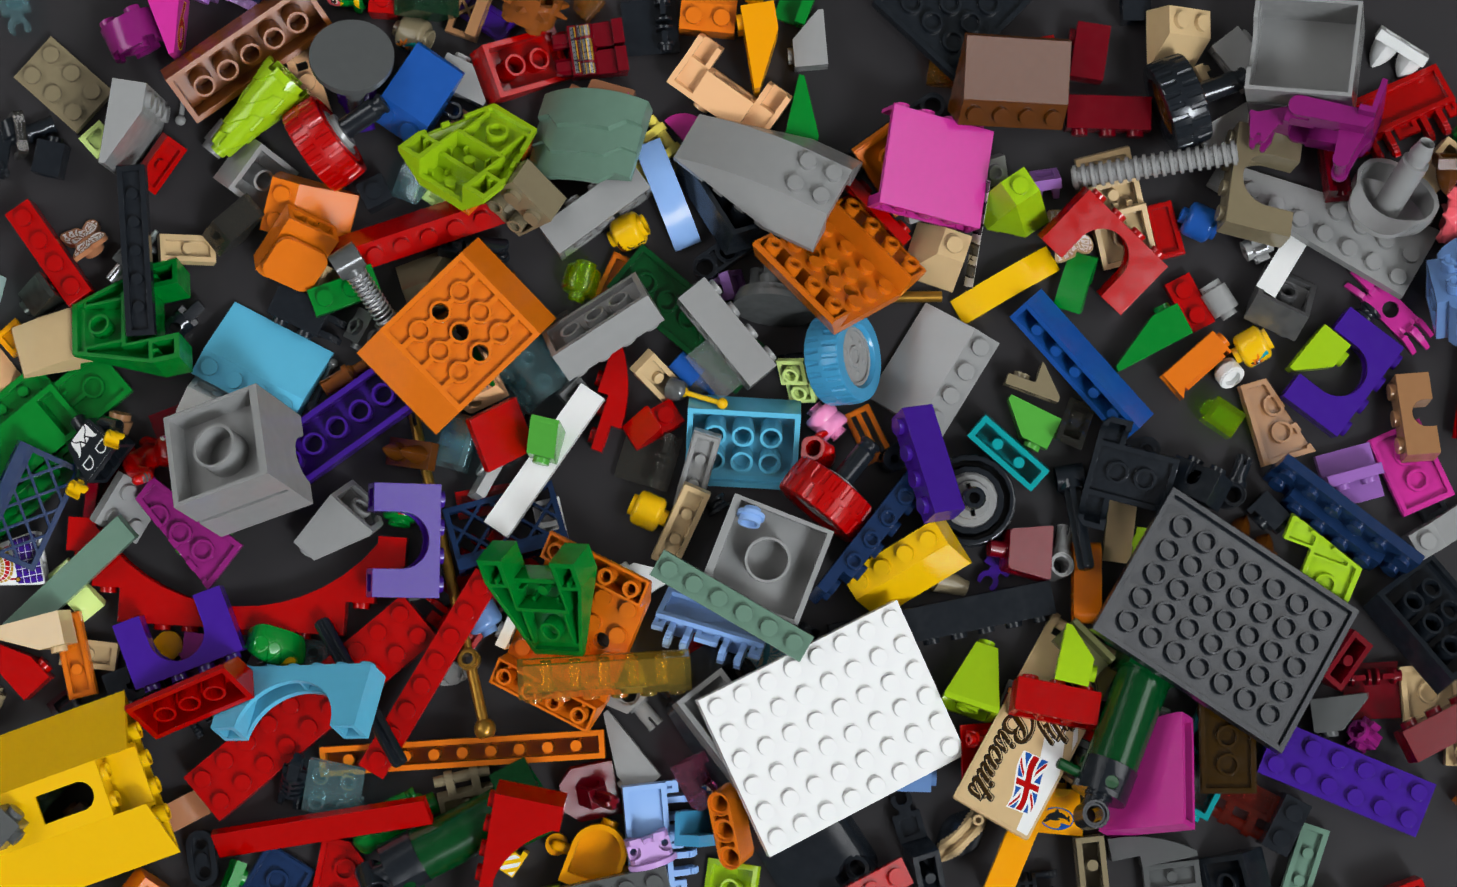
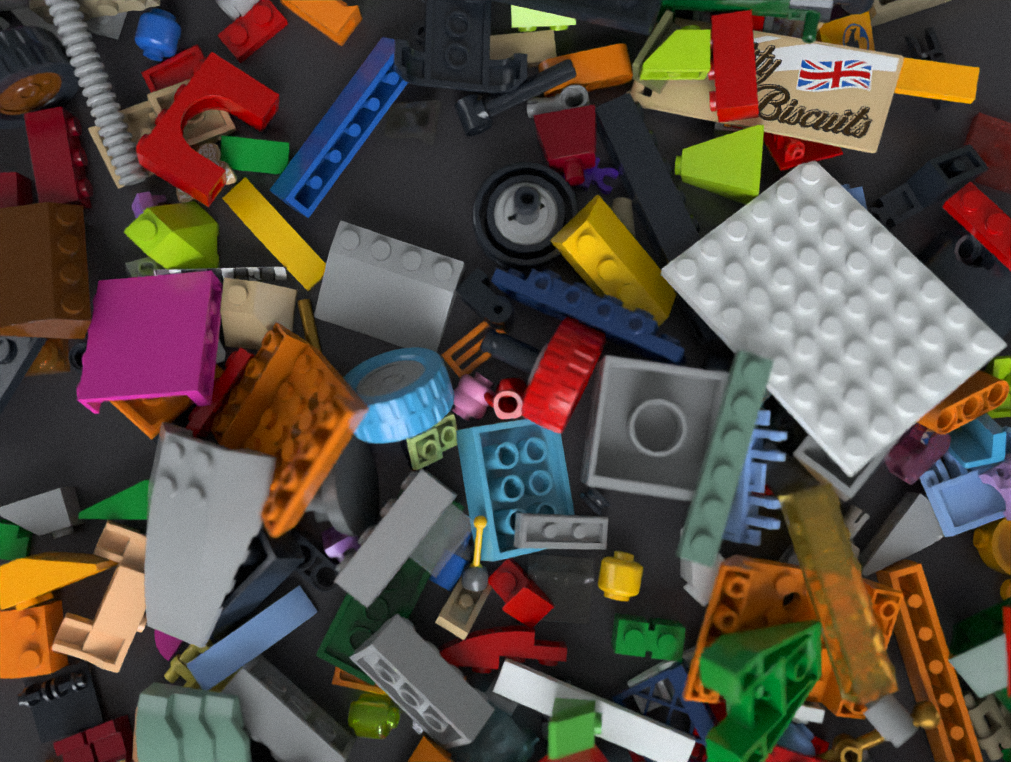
camera: 100 degrees left, 0 degrees up
dark red piece [558,758,622,822] -> none
yellow head [607,211,650,252] -> none
tan plate [651,481,711,561] -> none
light blue plate [736,505,765,529] -> none
dark purple brick [891,404,965,524] -> none
tan hat [935,808,988,862] -> none
teal brick [967,413,1050,492] -> none
dark tan slope [1003,362,1060,404] -> none
bright green slope [1006,394,1062,453] -> none
green slope [1113,302,1193,373] -> none
none -> green piece [611,613,686,662]
none -> light grey brick [863,690,918,747]

